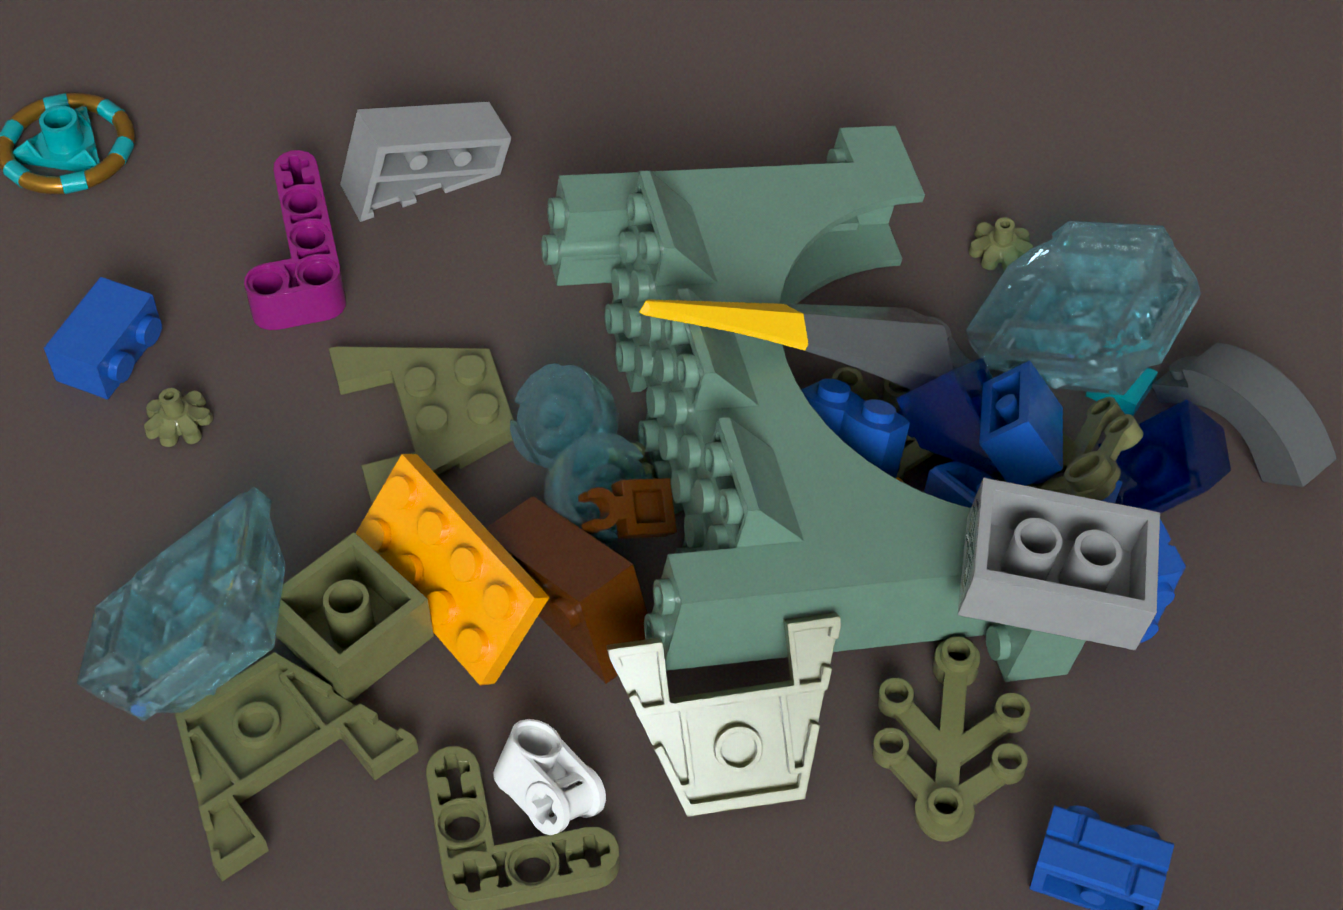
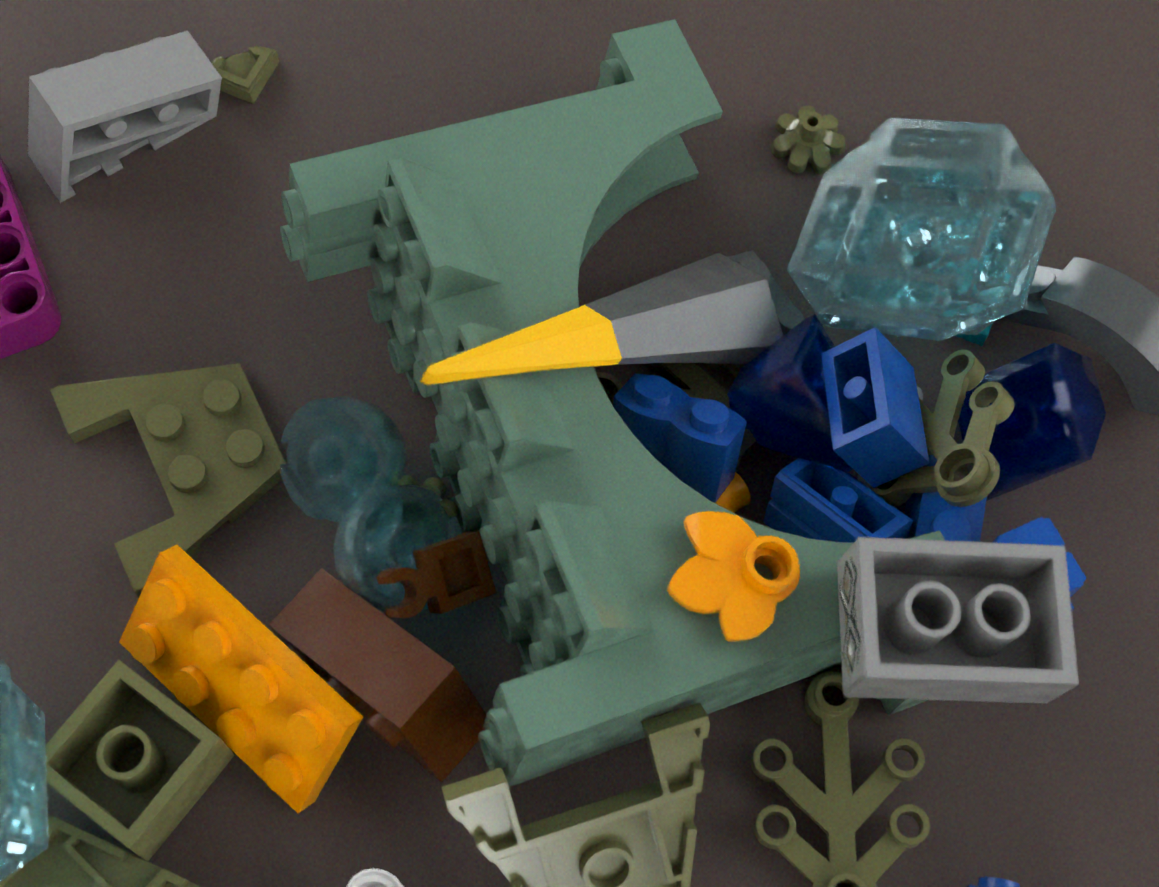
camera: 10 degrees left, 15 degrees up
none -> olive tile [211,46,280,104]
none -> light orange plate [667,511,800,641]

